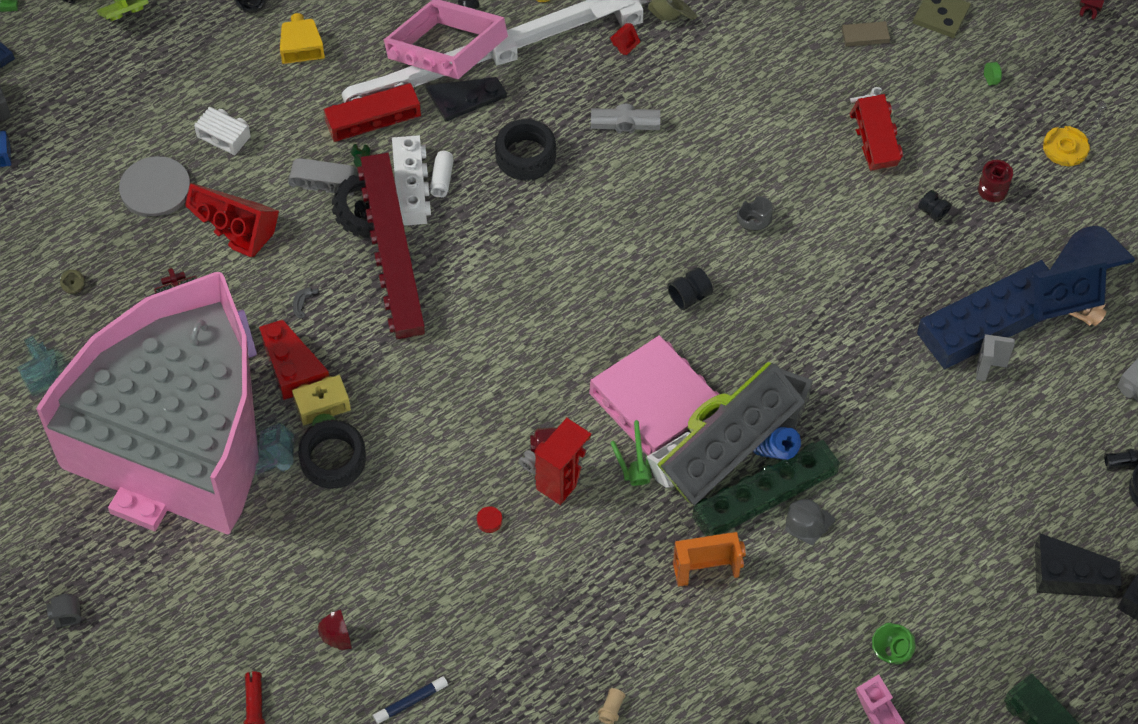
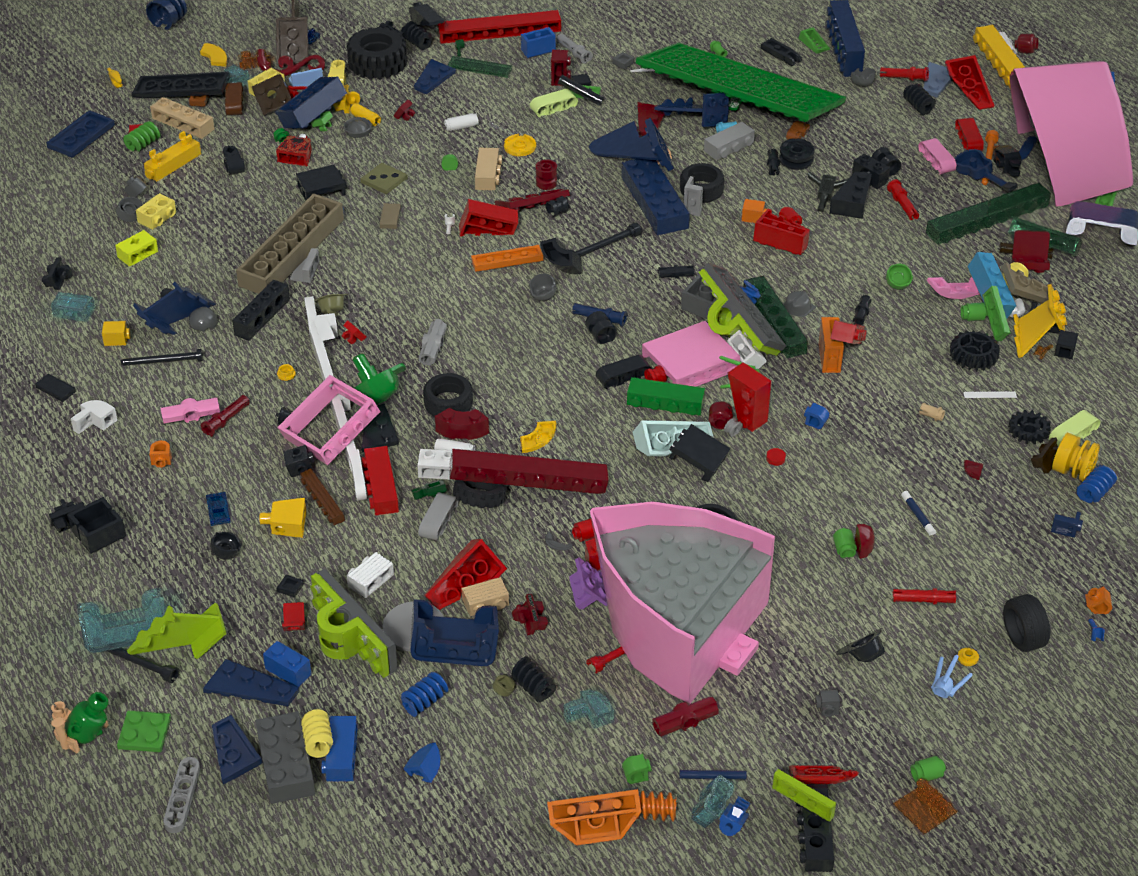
camera: 80 degrees left, 15 degrees down
none -> dark blue wing [203,659,299,707]
none -> blue brick [263,641,312,687]
none -> black tile [276,575,304,598]
none -> red bracket [282,602,305,631]
none -> black brick [283,445,315,477]
none -> reddish brown piece [300,468,345,526]
none -> lime piece [310,568,398,678]
none -> green piece [352,353,406,405]
none -> blue piece [401,672,448,717]
none -> dark blue windscreen [410,599,499,666]
none -> dark red brick [435,408,489,440]
none -> white piece [444,113,478,131]
none -> tan brick [461,577,509,616]
none -> orange plate [471,245,543,272]
none -> tan brick [475,148,502,190]
none -> dark red wing [495,188,570,210]
none -> black piece [511,656,556,703]
none -> yellow tile [520,421,556,453]
none -> black brick [540,238,582,274]
none -> dark blue pin [572,303,627,327]
none -> red brick [572,518,595,542]
none -> black piece [575,222,642,257]
none -> black beam [596,355,652,390]
none -> green brick [627,377,705,416]
none -> light aqua wedge [633,421,714,456]
none -> red wheel [644,365,666,382]
none -> dark red piece [652,697,719,737]
none -> black pin [658,265,694,279]
none -> black panel [669,424,731,482]
none -> black tyre [680,163,724,203]
none -> orange brick [742,199,767,223]
none -> red wedge [753,208,810,255]
none -> red brick [779,207,802,225]
none -> blue plate [804,403,829,429]
none -> pearl dark grey piece [808,171,849,212]
none -> red brick [830,320,867,344]
none -> bright green brick [833,528,857,558]
none -> black piece [836,629,885,662]
none -> black pin [853,295,872,325]
none -> red pin [887,179,919,220]

